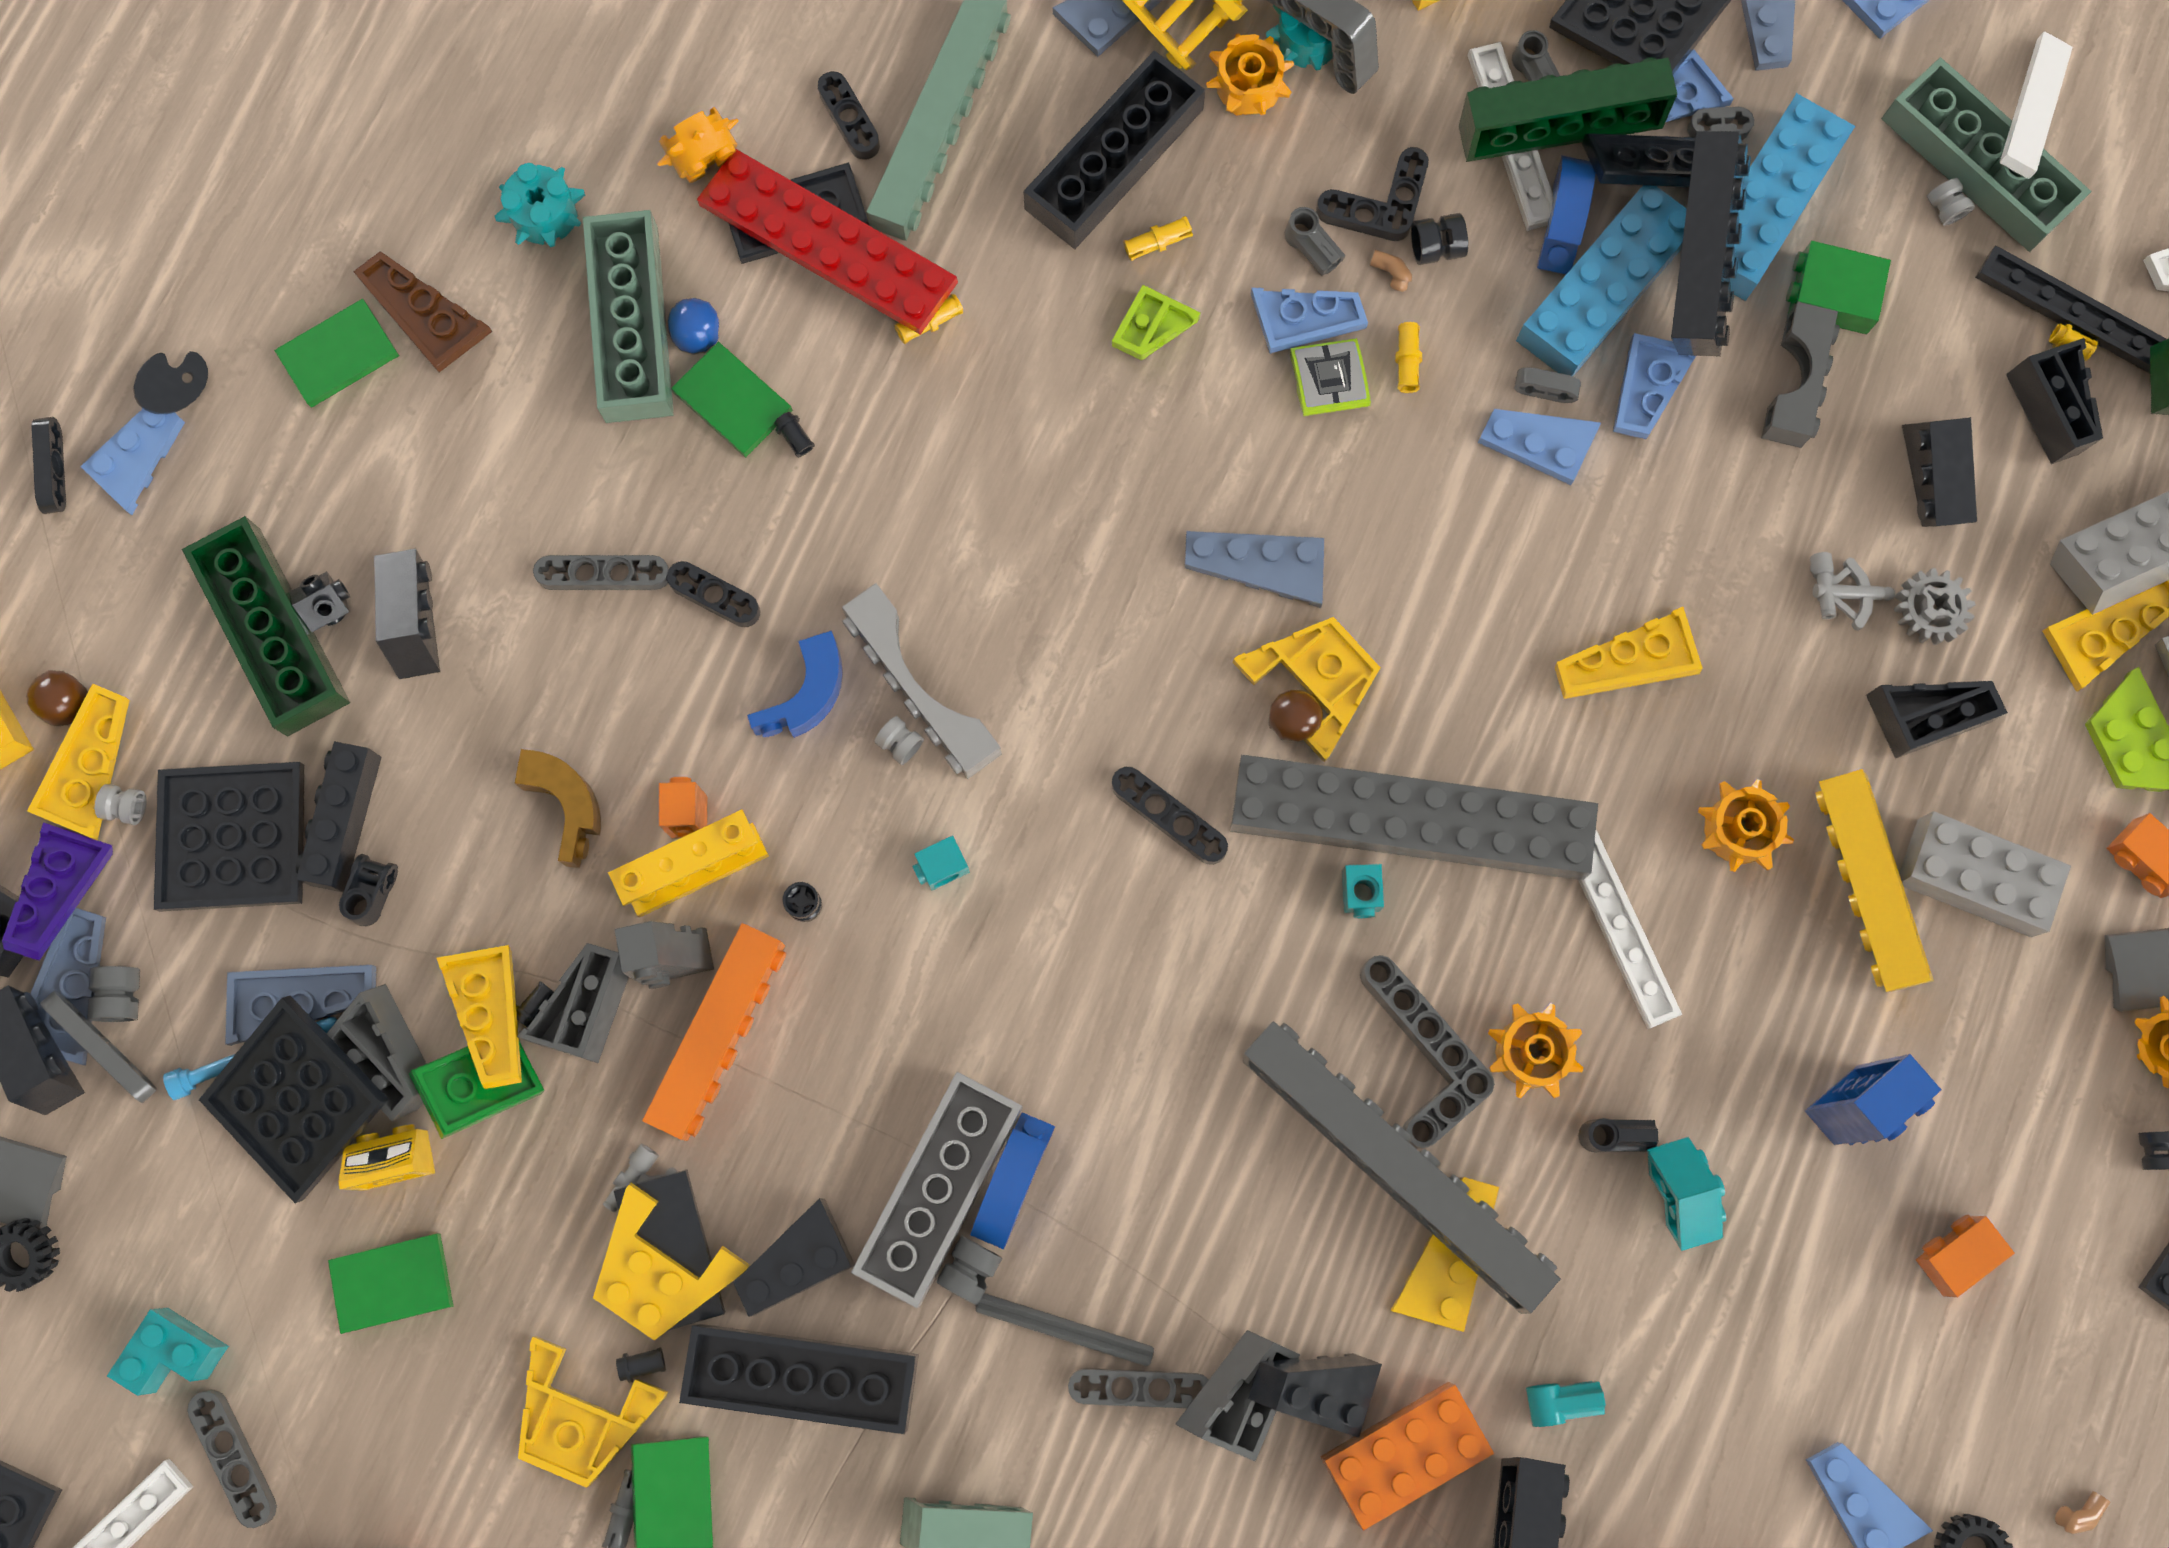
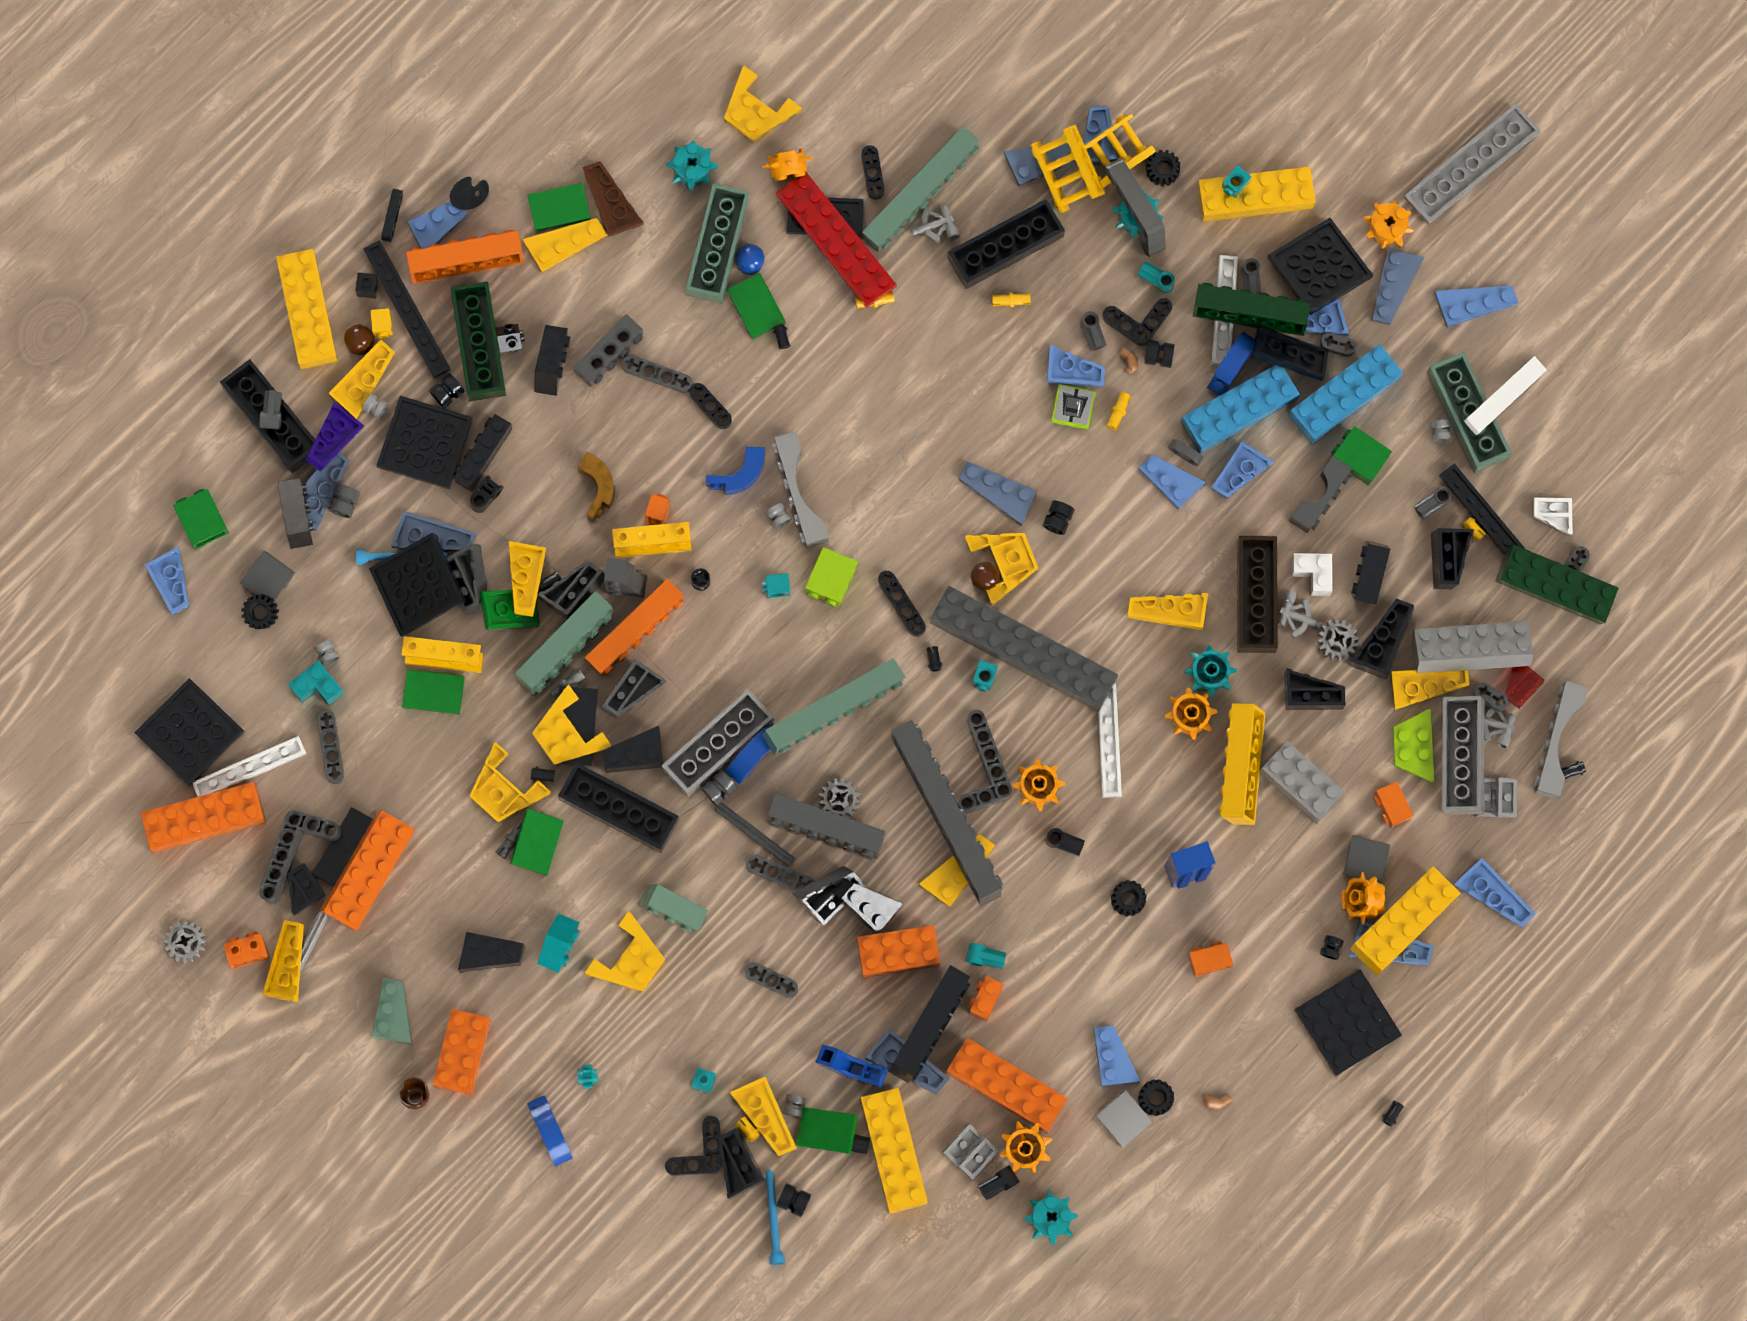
camera: 15 degrees right, 0 degrees up
dark grey beam [40,990,157,1103] -> none
yellow slope [338,1124,435,1191] -> none
lime wing [1112,285,1201,361] -> none
light orange brick [1206,33,1294,116] -> none
teal brick [1647,1137,1726,1251] -> none
black brick [1671,131,1751,357] -> none
none -> light grey wheel [315,640,340,666]
none -> black brick [355,272,378,299]
none -> black plate [363,240,451,379]
none -> yellow brick [370,308,393,339]
none -> yellow fence [401,636,484,673]
none -> orange brick [406,230,524,284]
none -> black wheel [429,373,465,409]
none -> sand green brick [515,591,614,696]
none -> yellow wing [522,218,607,272]
none -> dark grey brick [574,314,643,387]
none -> dark grey wedge [600,659,666,719]
none -> yellow wing [724,66,802,142]
none -> sand green brick [762,658,906,755]
none -> dark grey brick [767,794,885,860]
none -> lime brick [805,547,858,607]
none -> light grey gear [819,778,861,817]
none -> light grey piece [911,205,959,243]
none -> black pin [926,646,943,672]
none -> orange brick [968,976,1004,1022]
none -> black wheel [1042,500,1075,535]
none -> black tyre [1111,880,1147,917]
none -> teal piece [1138,261,1175,293]
none -> teal brick [1184,645,1237,697]
none -> dark brown brick [1237,536,1278,653]
none -> white brick [1291,553,1332,596]
none -> black wedge [1350,598,1414,680]
none -> dark grey piece [1414,487,1451,519]

